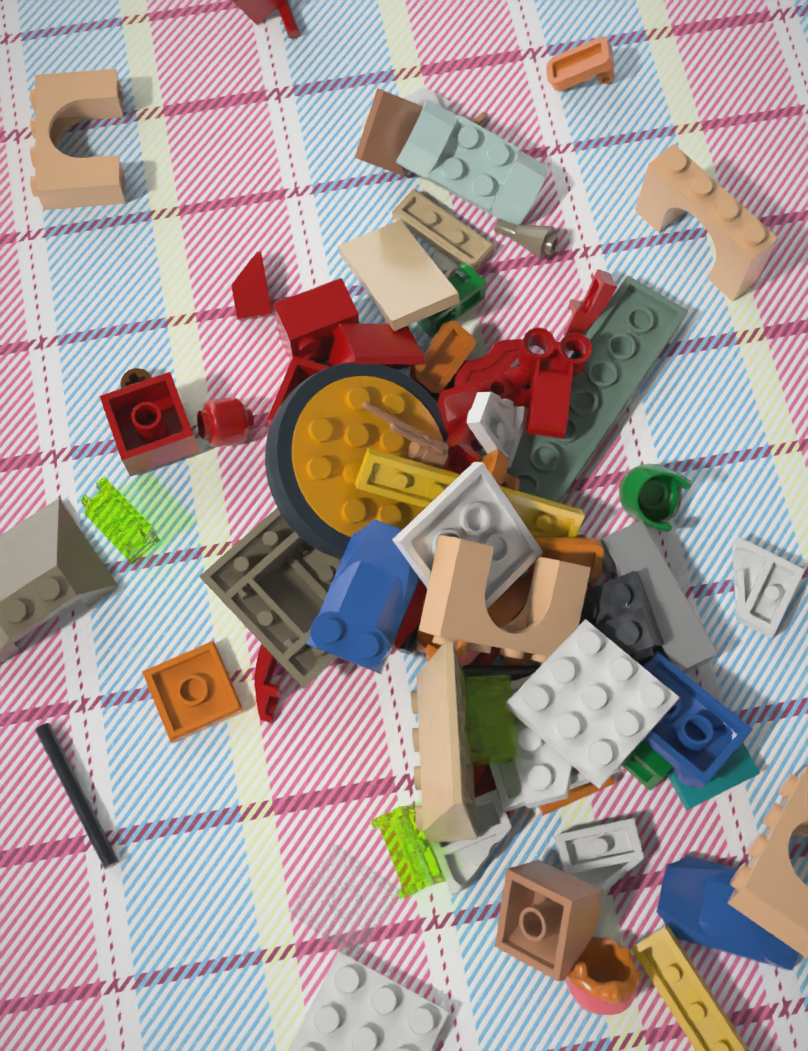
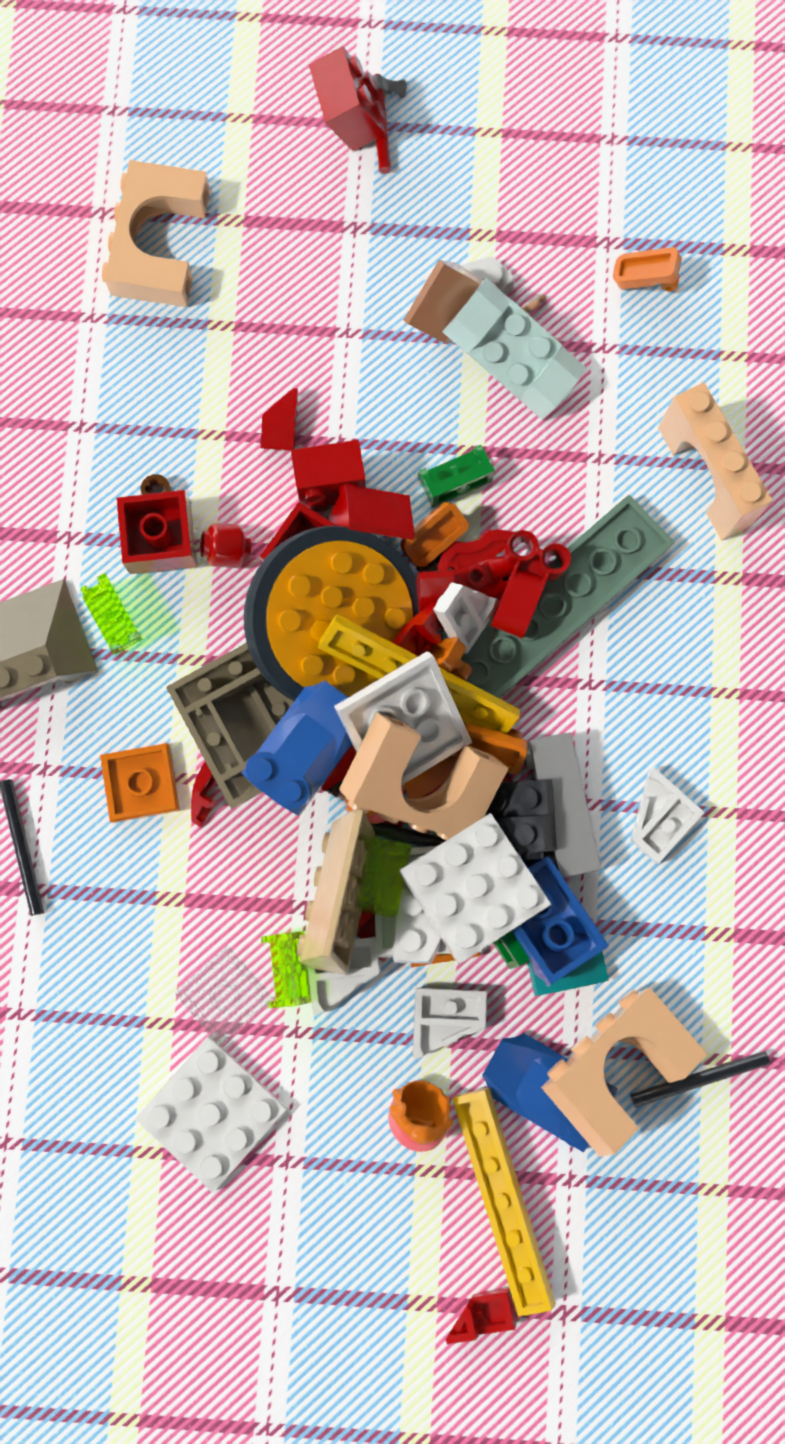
camera: 15 degrees right, 10 degrees up
tan tile [338,220,460,331] -> none
nougat plant [362,402,448,469] -> none
tan tile [392,188,495,272] -> none
dark tan cone [494,219,559,260] -> none
nougat slope [495,860,603,982] -> none
red slope [564,269,617,336] -> none
green piece [619,463,692,533] -> none

